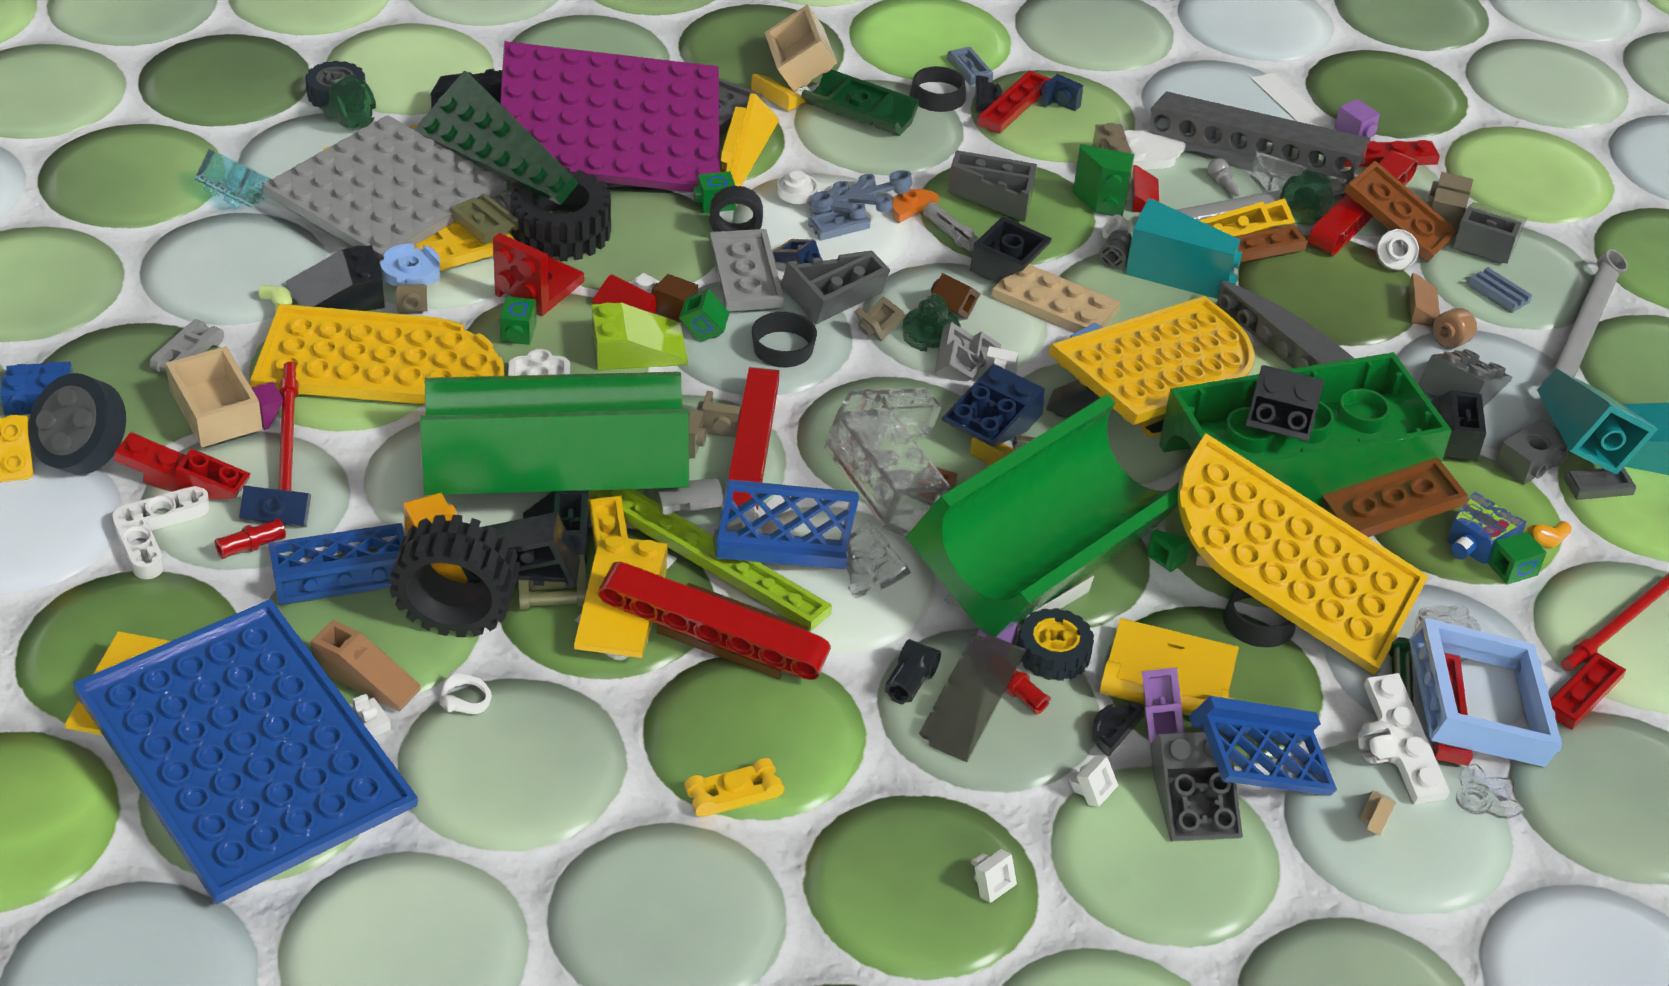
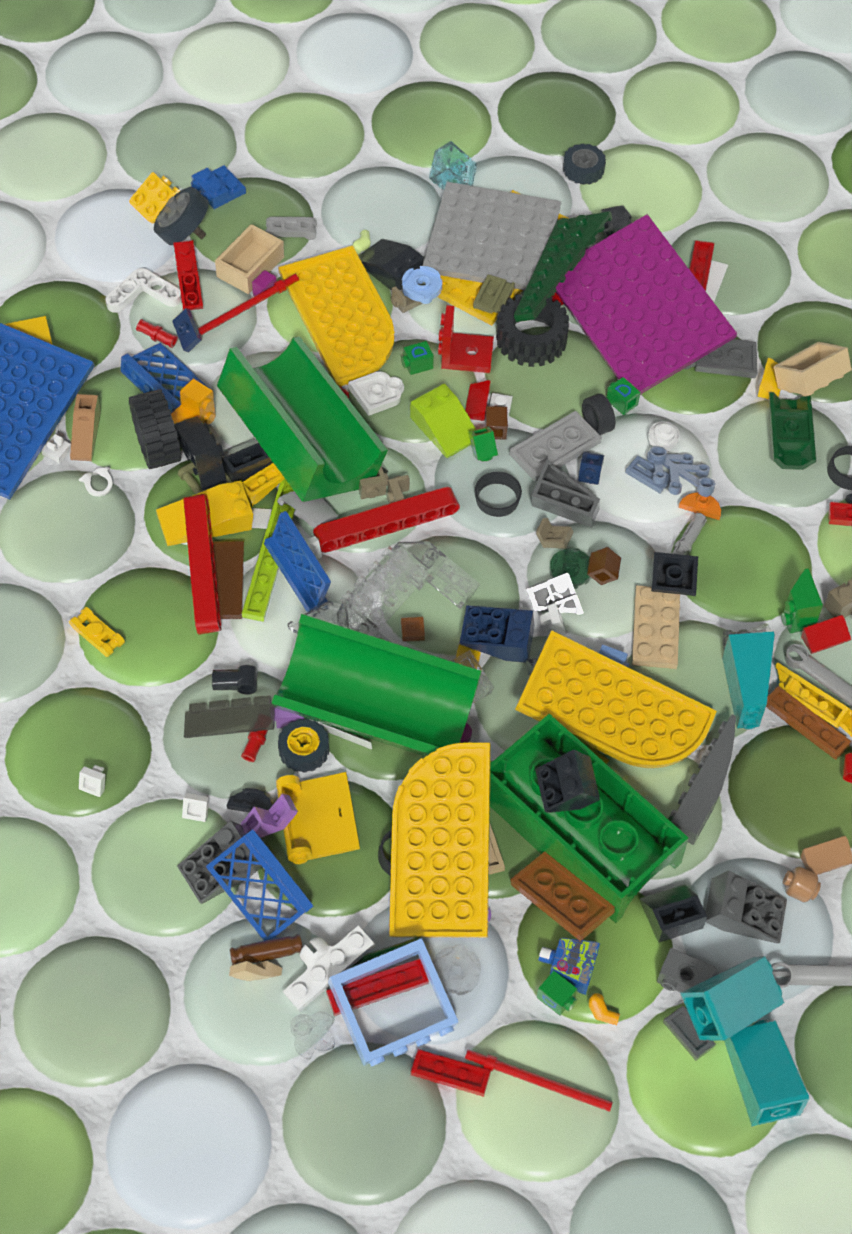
camera: 65 degrees right, 15 degrees up
clear green tile [322,75,376,131] -> none
yellow wedge [721,93,779,186] -> none
dark grey wedge [948,150,1037,222] -> none
none -> reddish brown axle [229,934,303,966]

